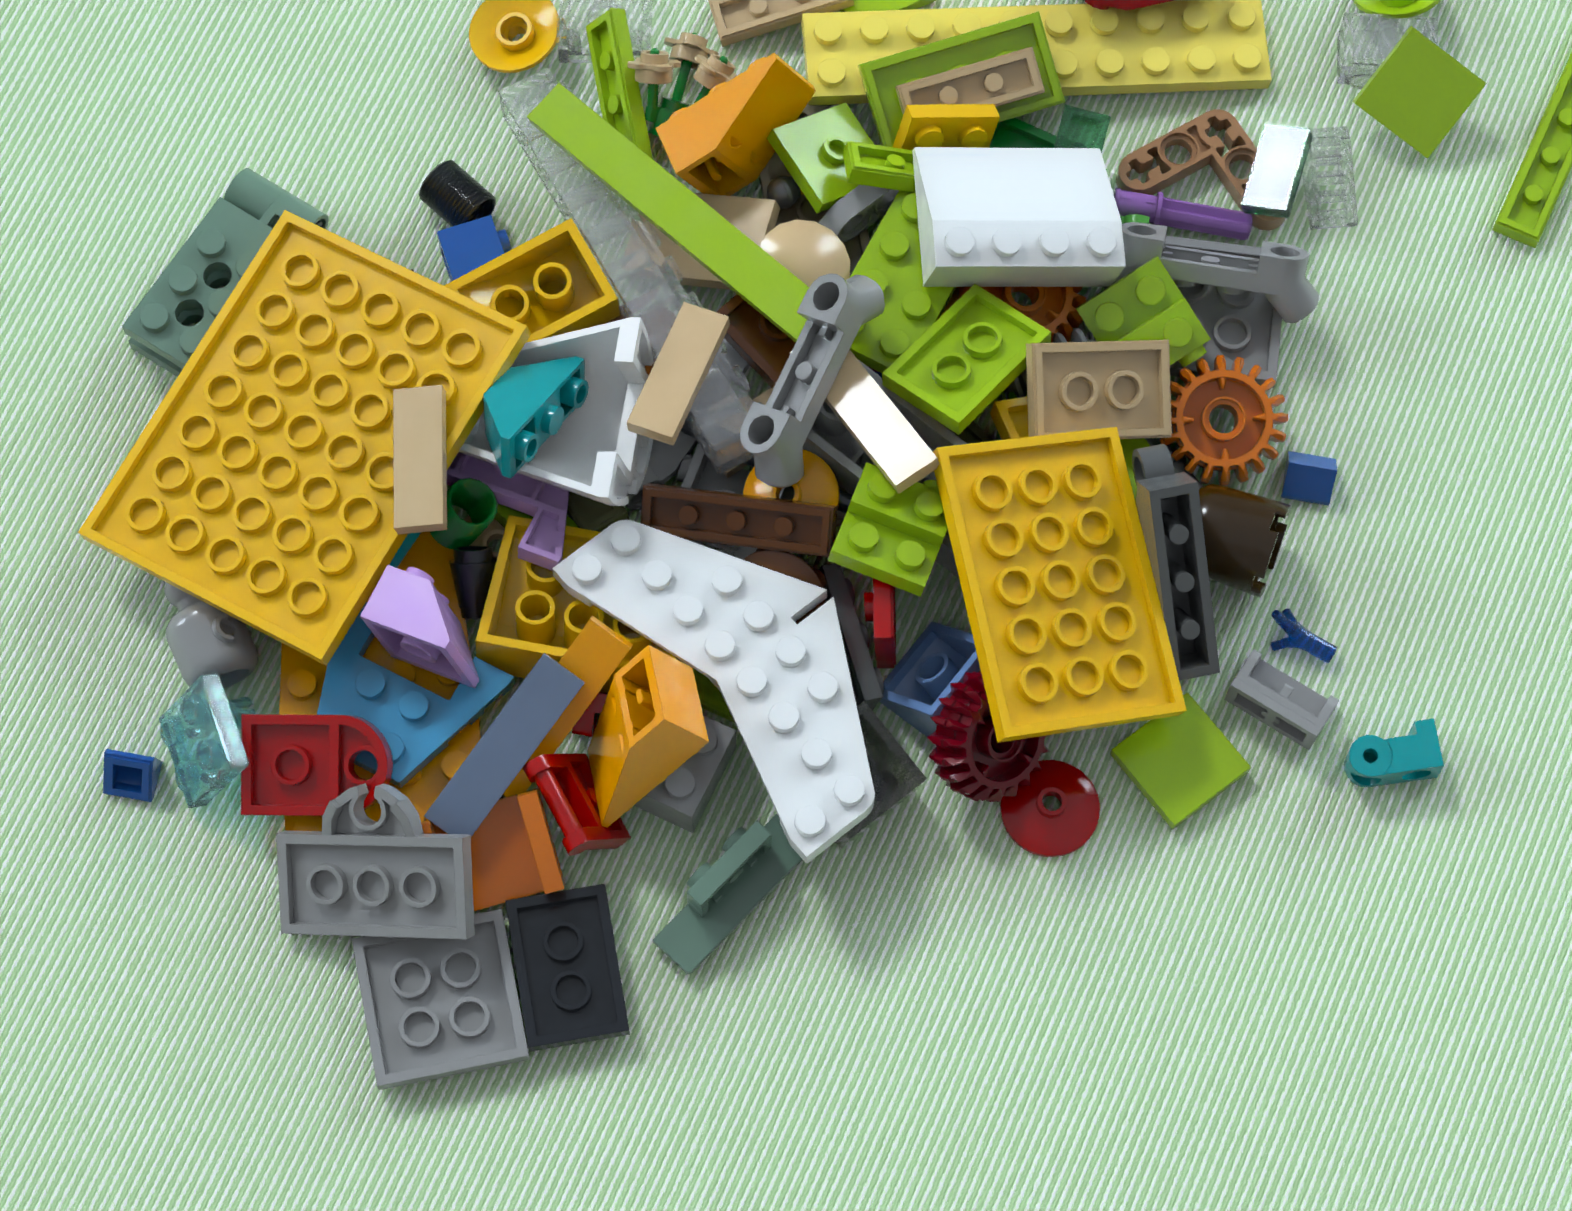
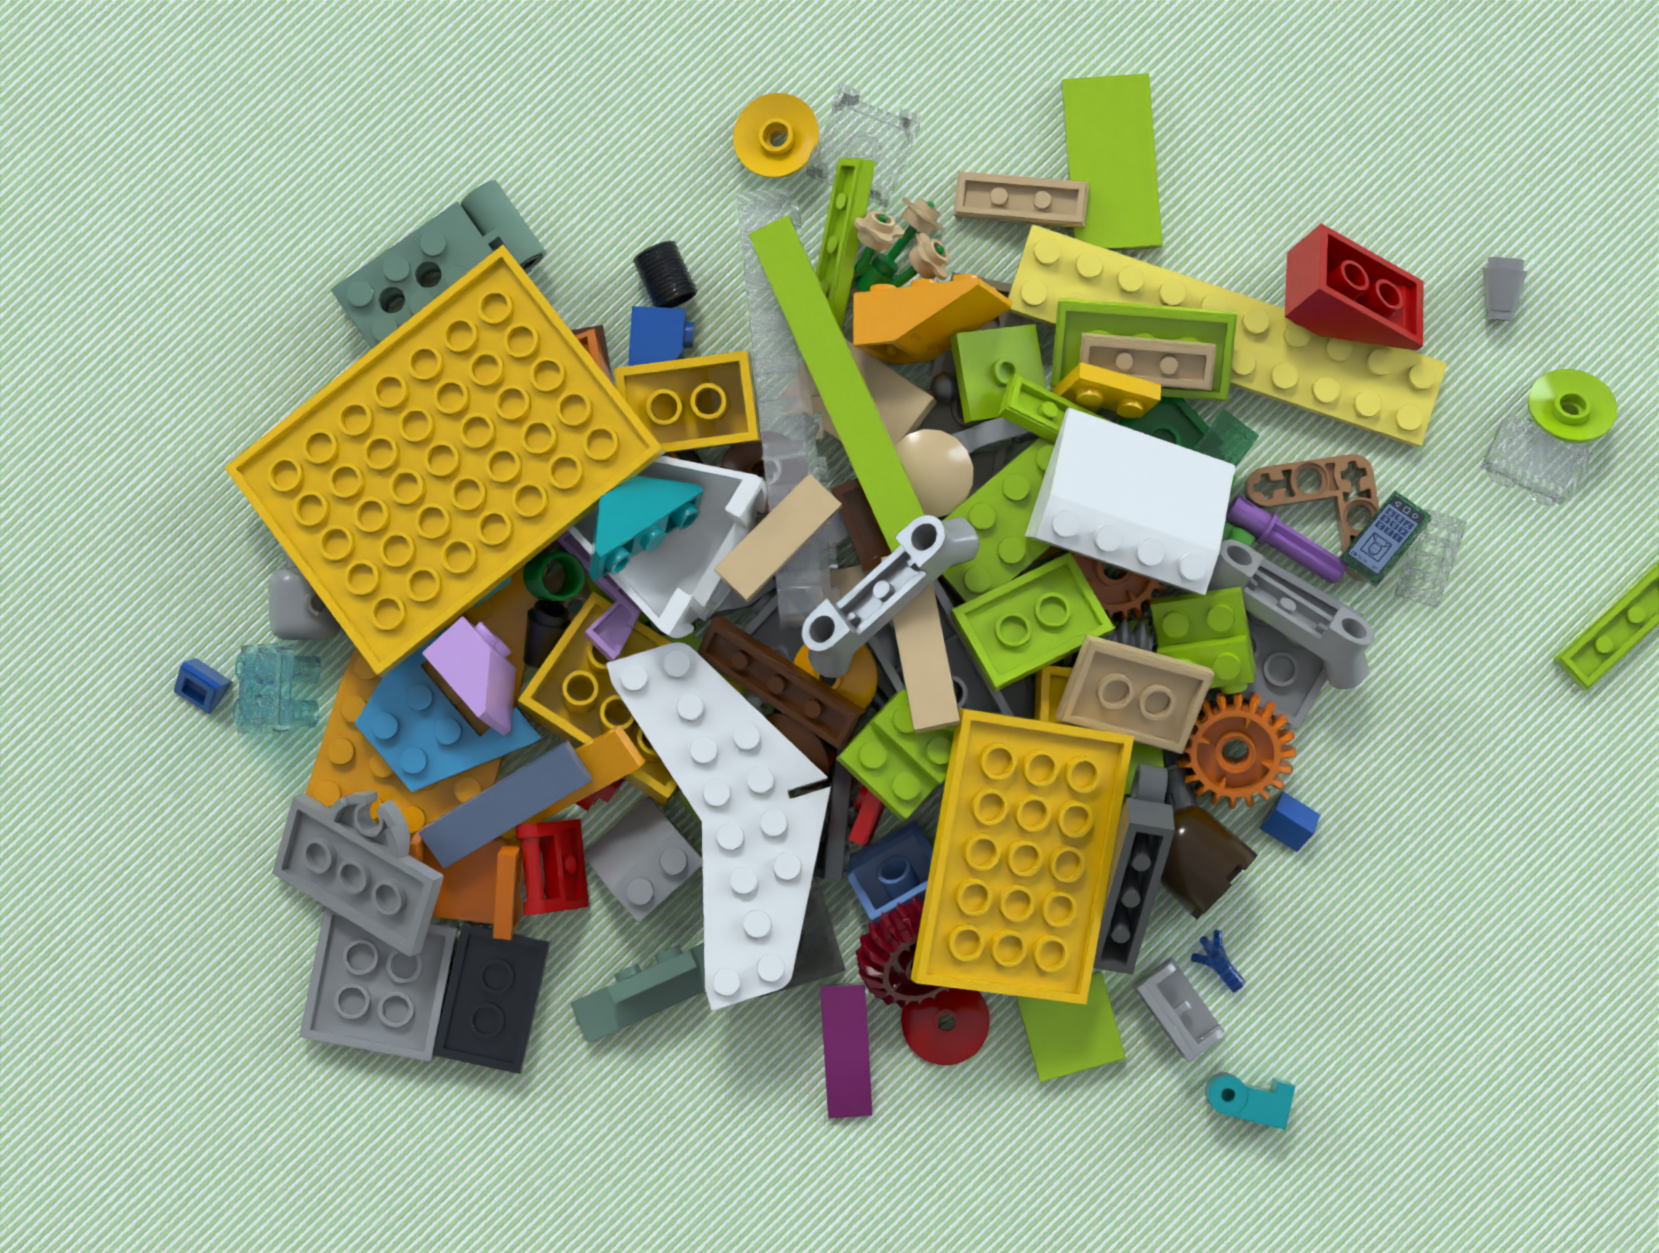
camera: 25 degrees right, 15 degrees up
red tile [241,714,393,816] -> none
tan tile [393,385,447,534] -> none
light orange slope [587,645,709,828] -> none
lime tile [1352,26,1487,159] -> none
none -> magenta slope [820,982,872,1118]

